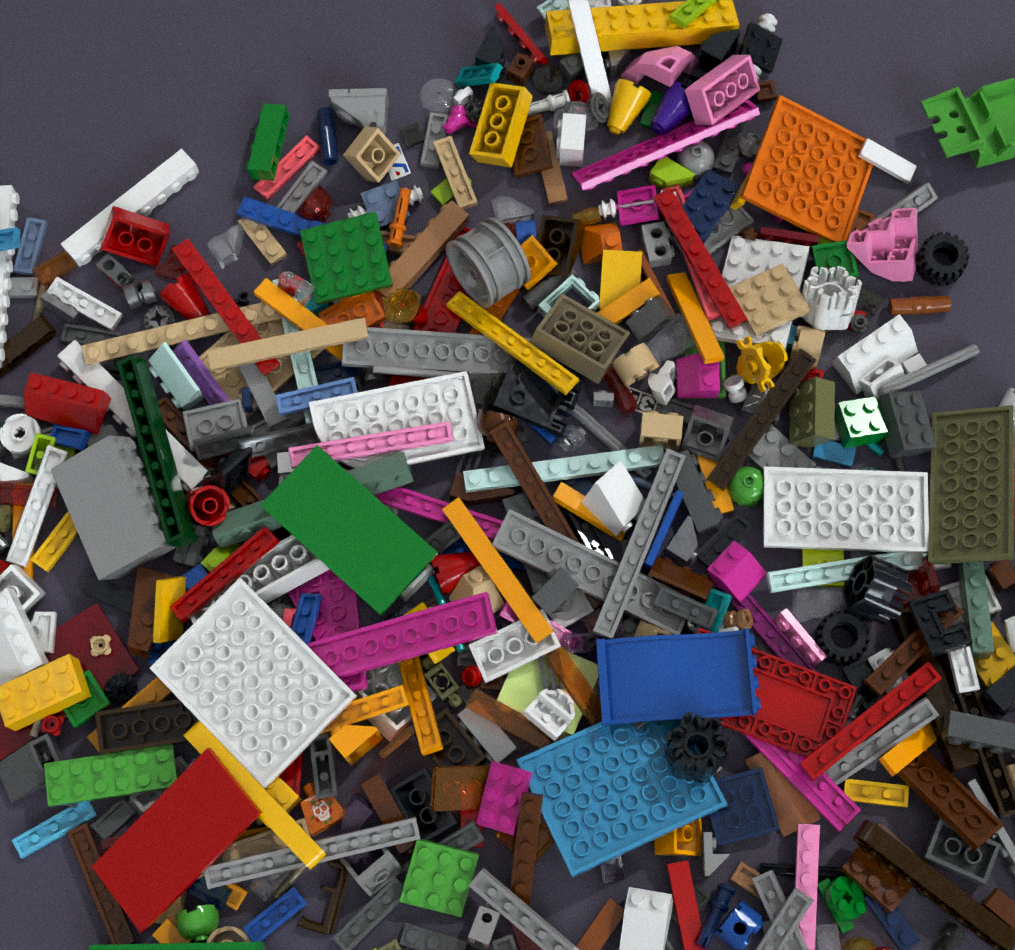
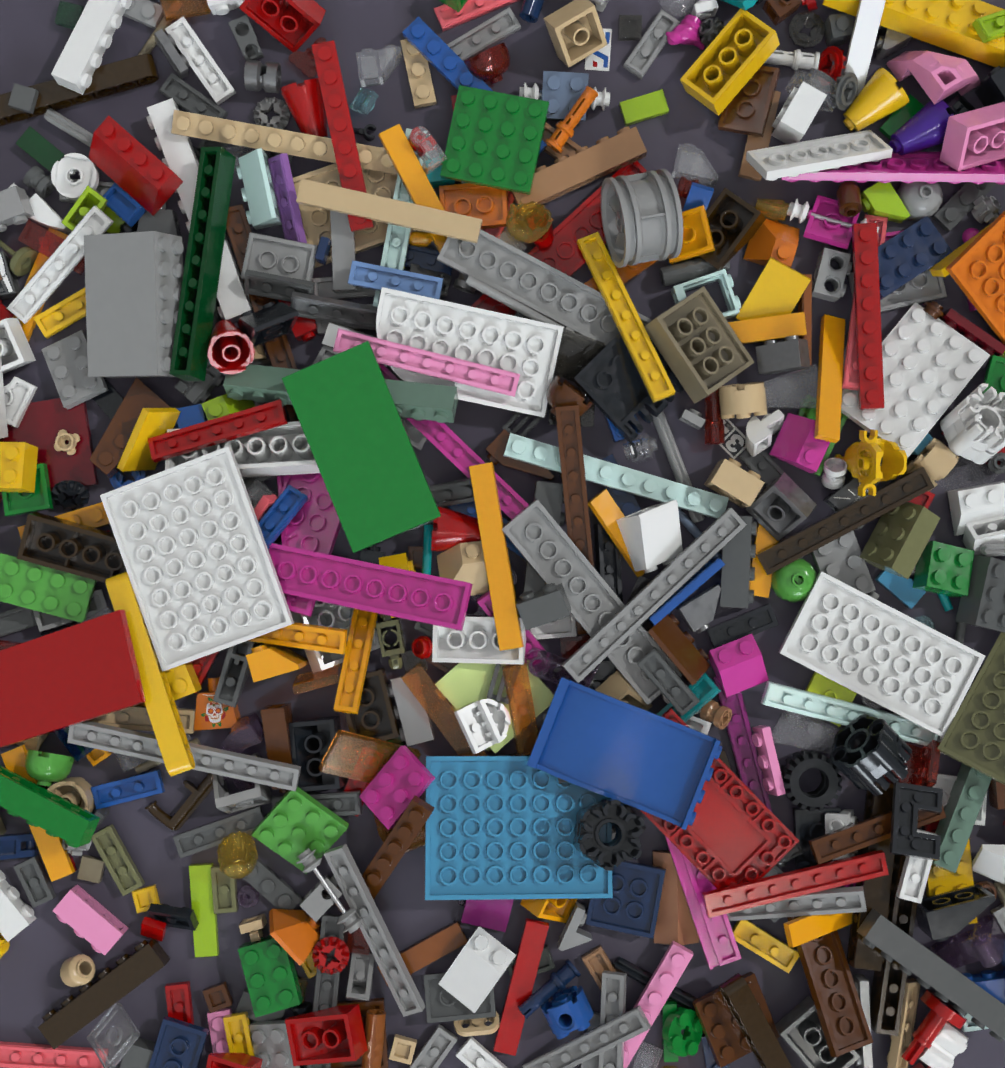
camera: 20 degrees right, 15 degrees up
tan plate [433,136,478,210] -> none
tan plate [729,263,810,336] -> none
none -> light grey plate [41,330,108,410]
none -> clear yellow hair [217,831,258,879]
none -> light grey axle [296,848,363,934]
none -> clear light blue plate [350,88,379,115]
none -> light orange arm [409,231,433,247]
none -> magenta tile [461,899,514,932]
none -> white plate [746,130,893,181]
none -> reddish brown brick [837,181,863,217]

